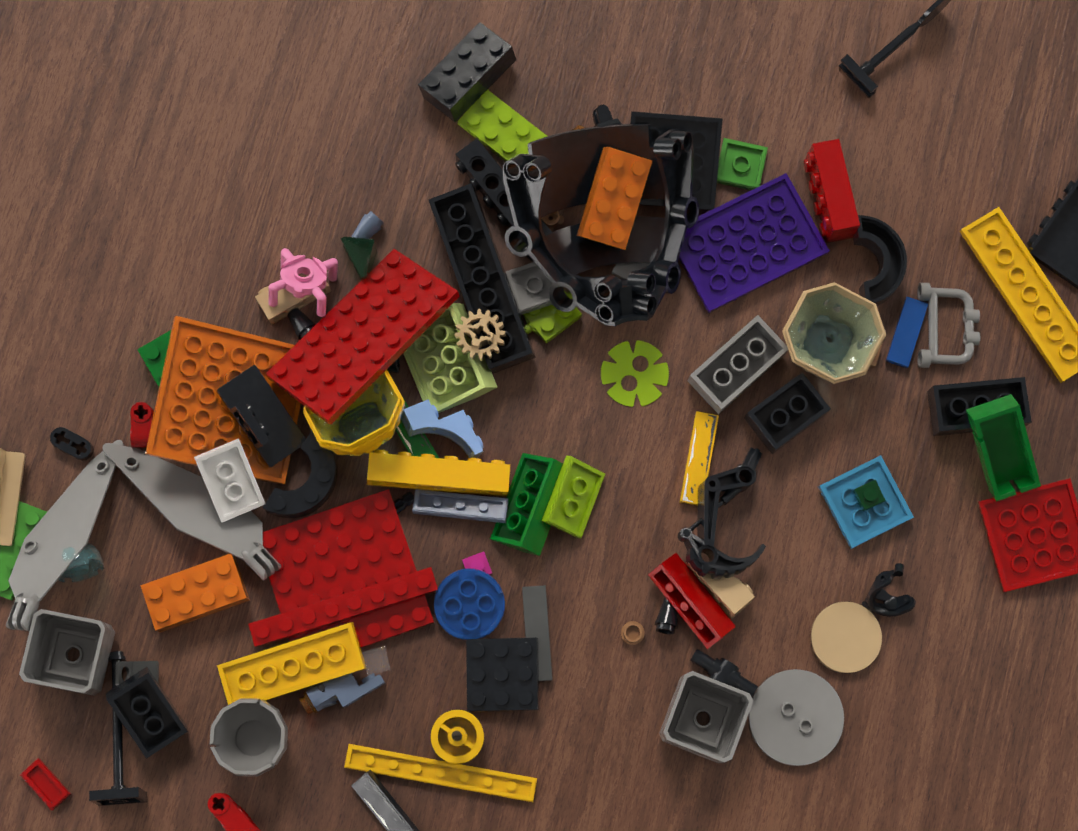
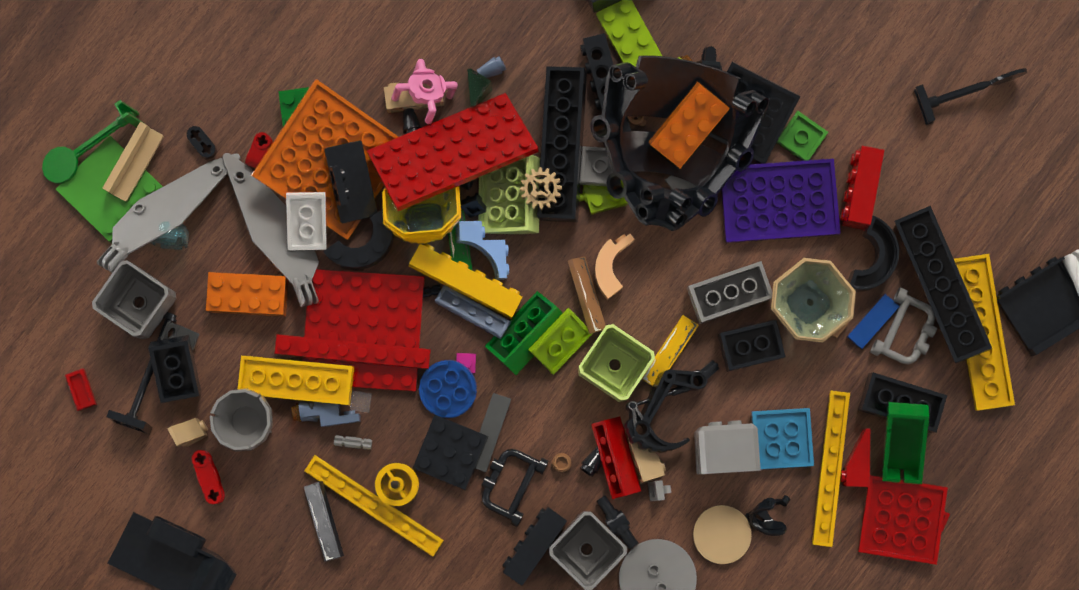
camera: 25 degrees right, 5 degrees up
lime piece [601,340,669,407] -> none
dark green plate [853,480,886,511] -> none
none -> tan slope [167,418,208,447]
none -> light grey axle [334,435,372,450]
none -> black tile [460,193,487,218]
none -> black bar [481,449,549,527]
none -> black brick [502,507,567,586]
none -> medium nougat tile [568,257,606,334]
none -> yellowish green plate [578,324,655,402]
none -> light nougat arch [595,234,635,300]
none -> light grey tile [647,480,671,501]
none -> light grey plate [694,420,761,474]
none -> yellow plate [812,390,850,547]
none -> red slope [840,428,870,487]
none -> black brick [894,206,993,364]

